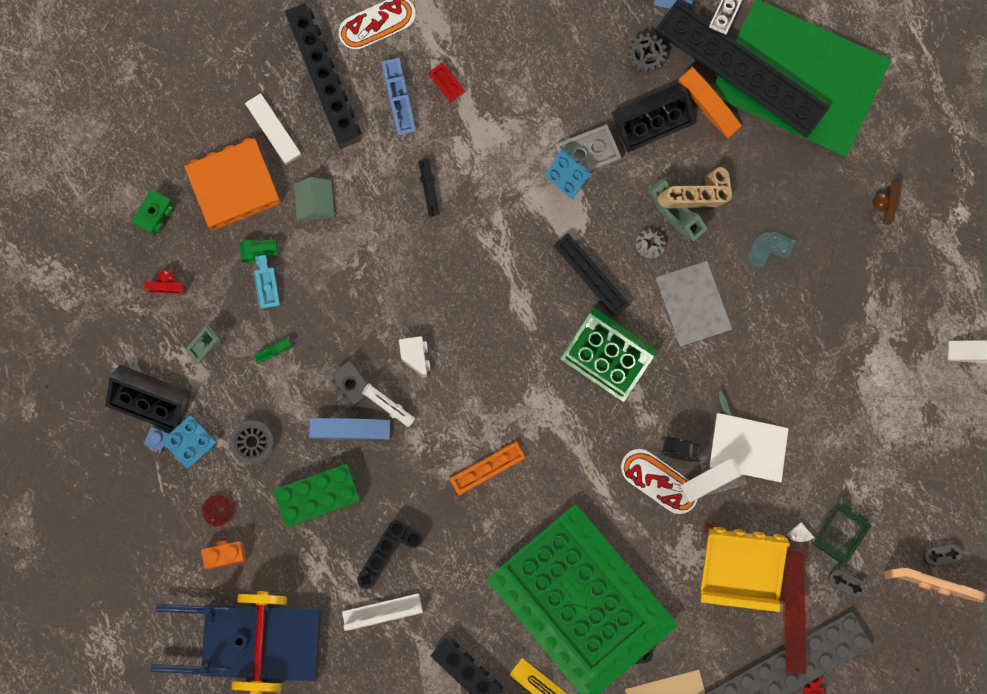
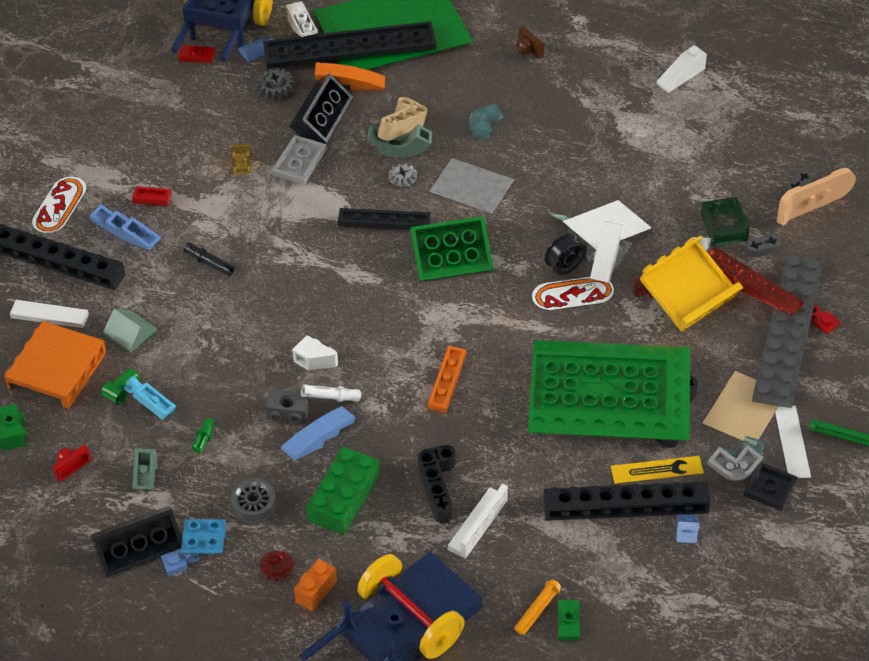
camera: 45 degrees left, 30 degrees down
dark azure hinge [545,150,592,200] -> none
none -> clear yellow slope [231,143,251,175]

